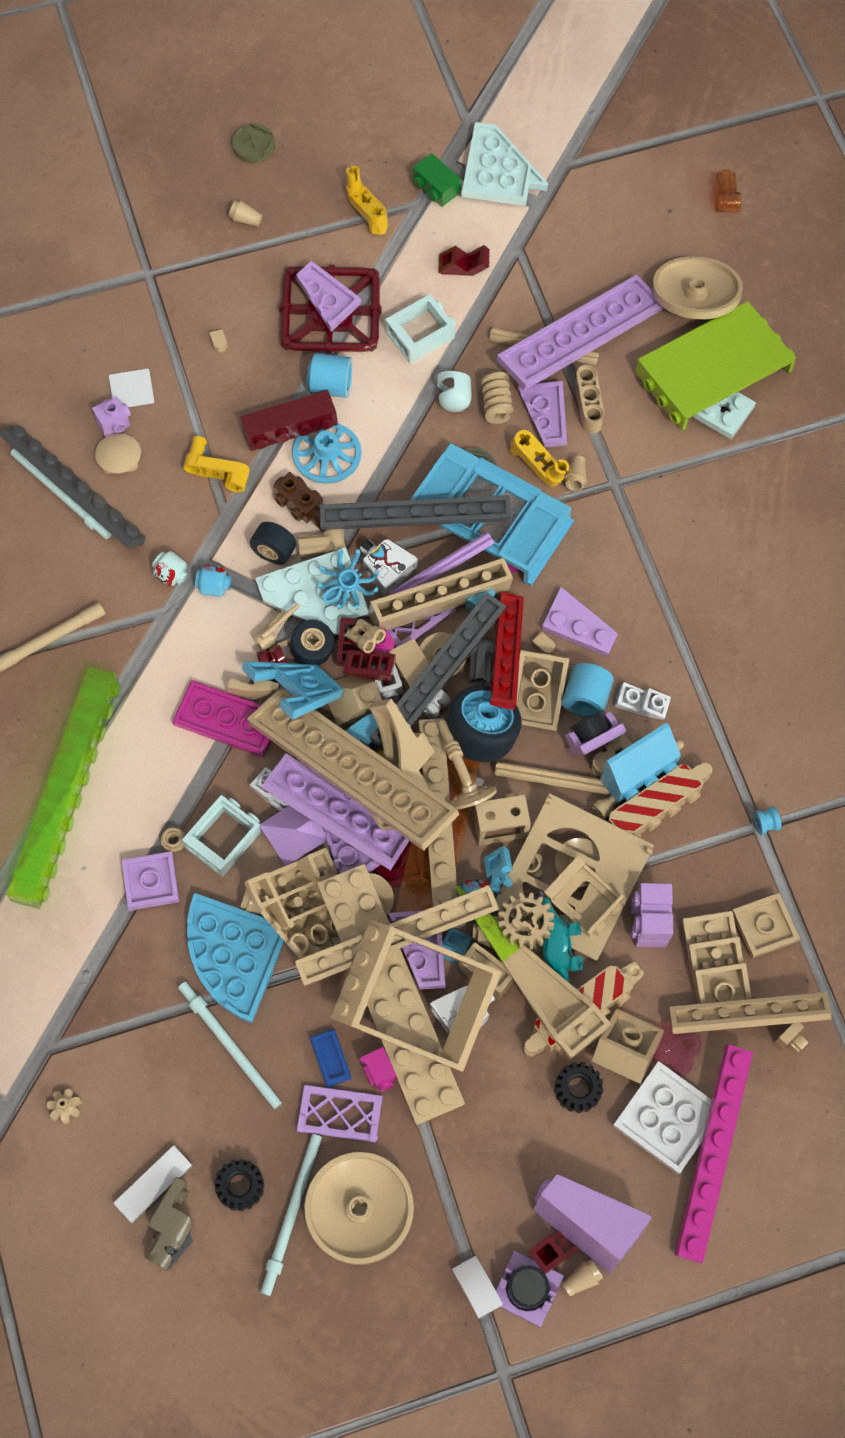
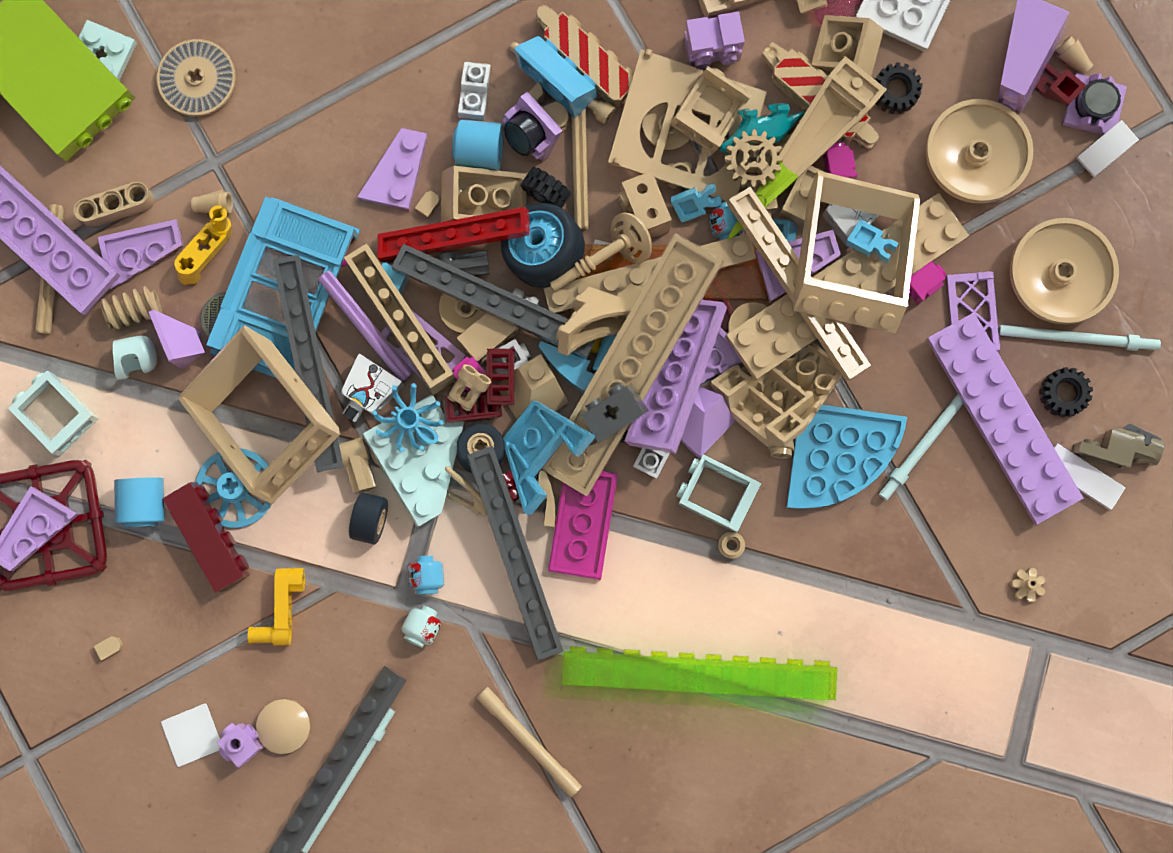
camera: 100 degrees left, 15 degrees up
lavender plate [121,851,180,911] -> none
reddish brown brick [273,472,326,532] -> none
blue tile [310,1029,352,1088] -> none
none -> lavender slope [149,310,205,369]
none -> piece [157,39,236,116]
none -> tan window [179,325,340,504]
none -> dark grey plate [466,446,564,661]
none -> black tyre [520,167,571,208]
none -> dark grey brick [581,383,649,443]
none -> dark pink window [823,143,858,180]
none -> medium azure plate [846,219,899,263]
none -> tan dish [926,99,1033,204]
none -> lavender plate [926,312,1084,525]

